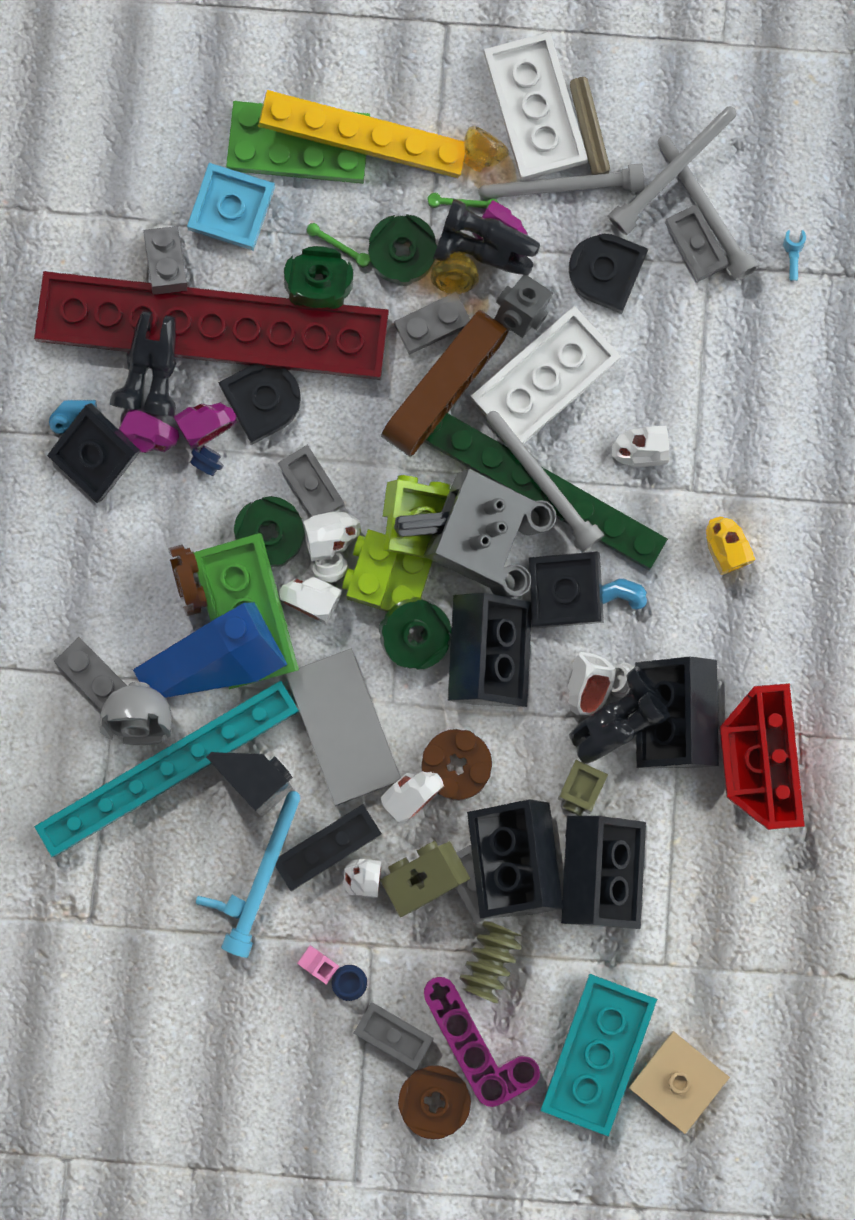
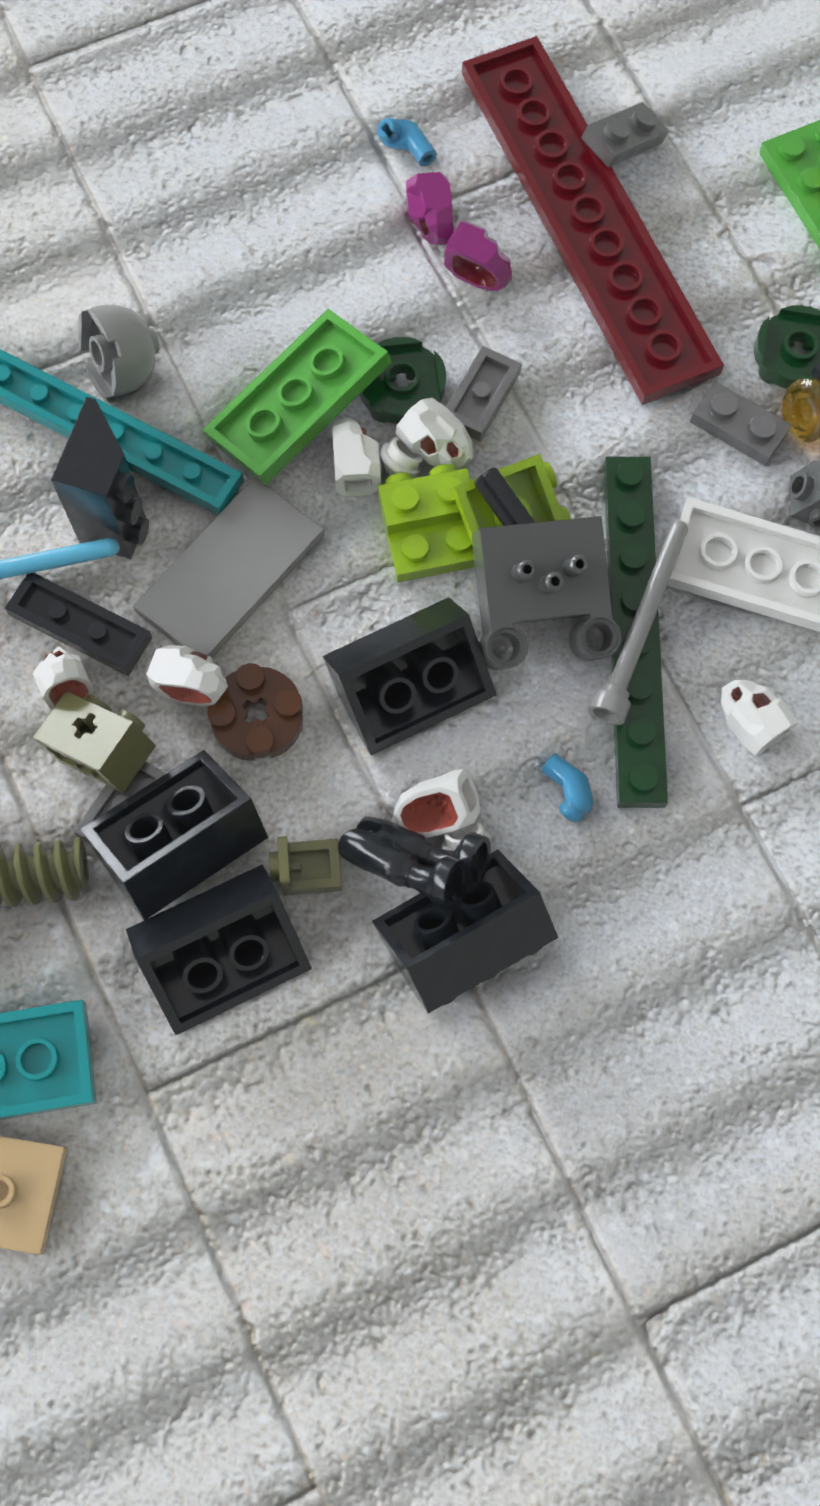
camera: 60 degrees right, 10 degrees down
black plate [47,403,141,503] -> none
flat silver plate [54,637,127,710] -> none
black piece [110,311,177,416] -> none
blue wedge [133,602,288,698] -> none
reddish brown plate [168,544,208,616] -> none
medium azure plate [187,163,275,251] -> none
dark blue plate [190,445,224,476] -> none
black tile [218,365,301,445] -> none
dark green plate [284,246,354,309] -> none
bright green hinge [306,223,370,268] -> none
dark green plate [379,597,451,670] -> none
reddish brown beam [381,310,509,457] -> none
black plate [529,551,604,628] -> none
yellow rock [706,516,756,575] -> none
red wedge [720,683,805,830] -> none

